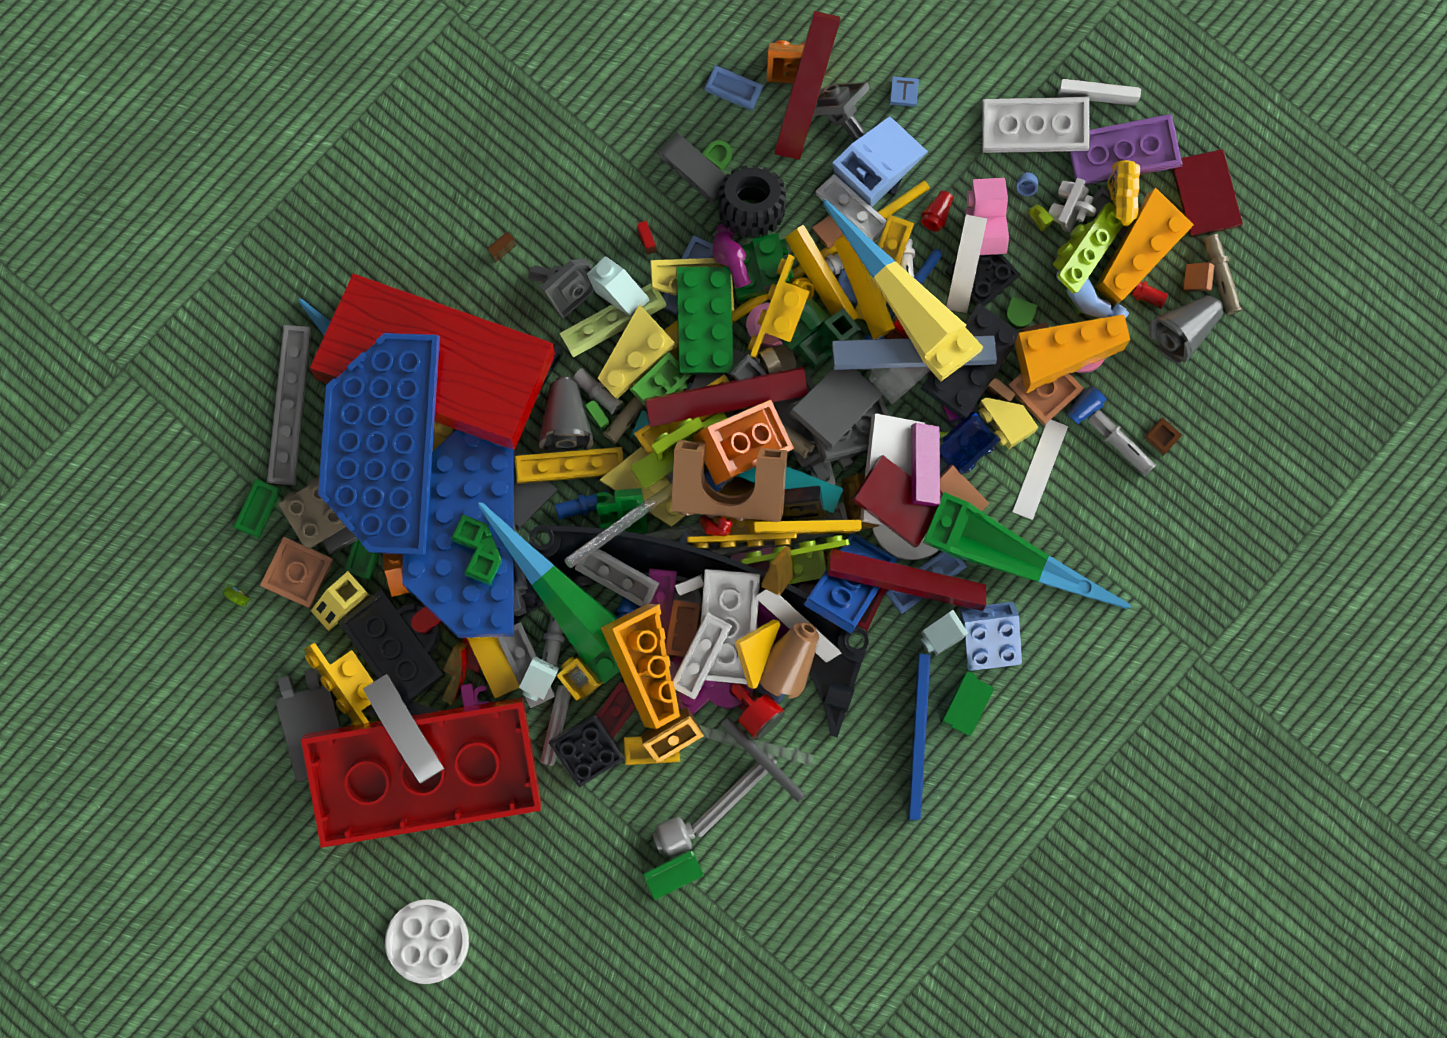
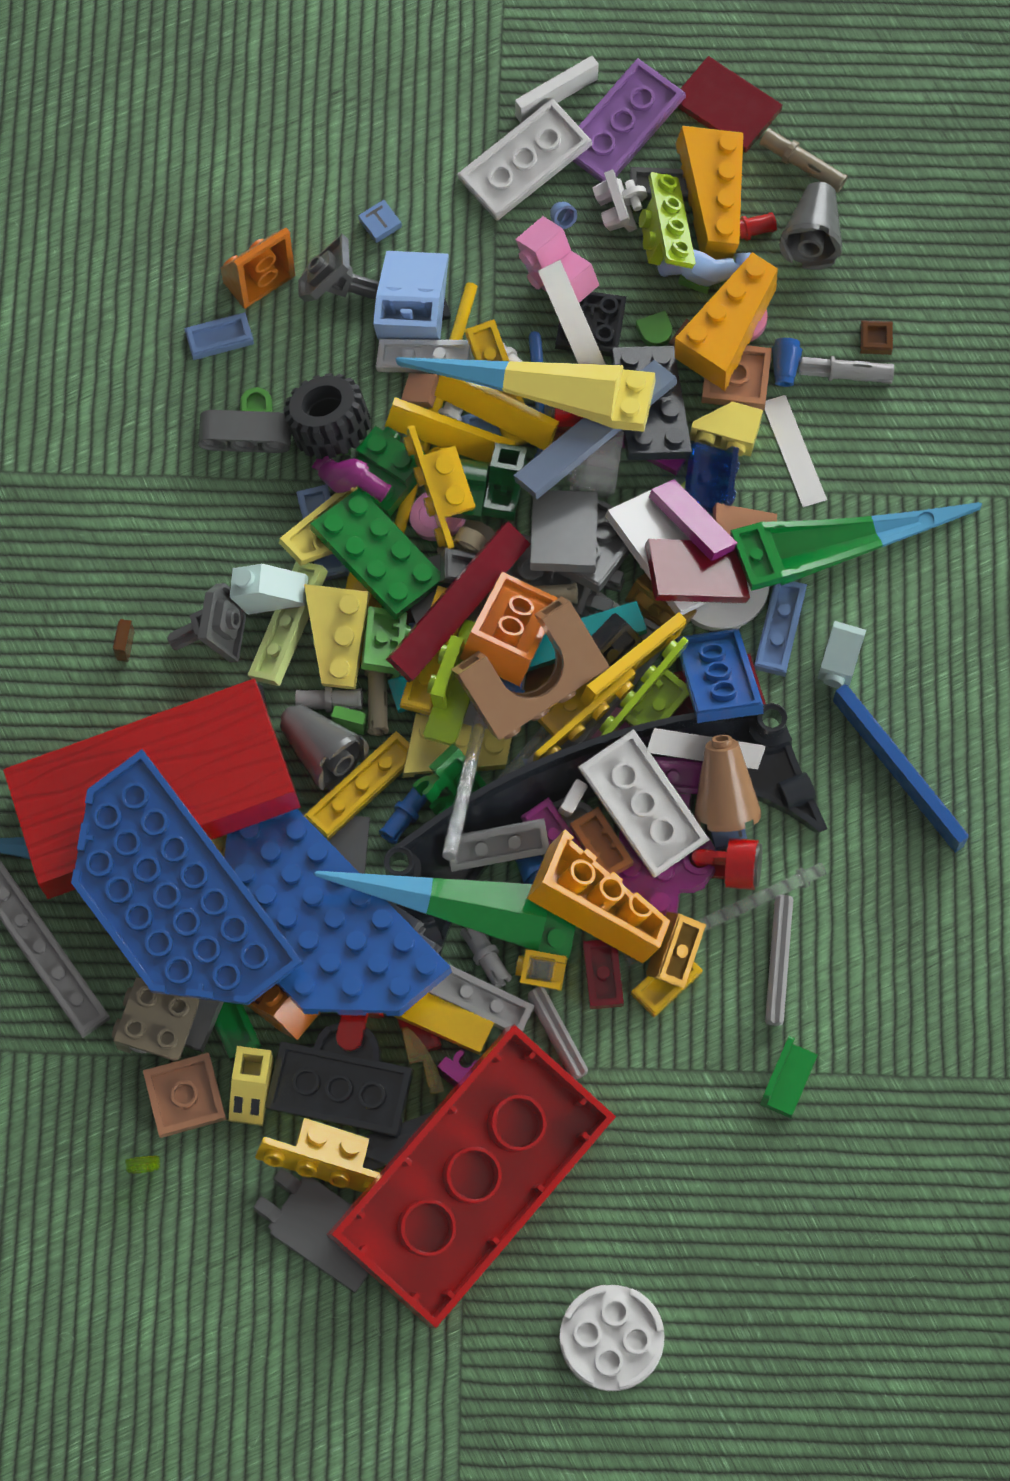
camera: 40 degrees left, 10 degrees down
green tile [233,478,281,539] -> none
light grey slope [363,674,444,784] -> none
green tile [451,514,502,586] -> none
light aqua slope [519,656,559,701] -> none
black tile [549,712,625,787] -> none
red tile [637,221,657,255] -> none
light grey head [652,817,695,857] -> none
white tile [673,613,732,699] -> none
red arm [699,515,733,537] -> none
dark grey bar [721,717,806,803] -> none
yellow tile [734,619,780,689] -> none
pearl gold slope [761,546,793,596] -> none
dark red tile [774,11,840,160] -> none
dark red tile [827,549,986,611] -> none
red cone [921,191,954,232] -> none
green panel [941,671,994,736] -> none
medium blue bracket [960,602,1022,671] -> none
medium nougat tile [986,378,1016,402] -> none
lime tile [1027,204,1054,232] -> none
yellow rock [1107,160,1140,226] -> none
nougat tile [1183,262,1214,292] -> none

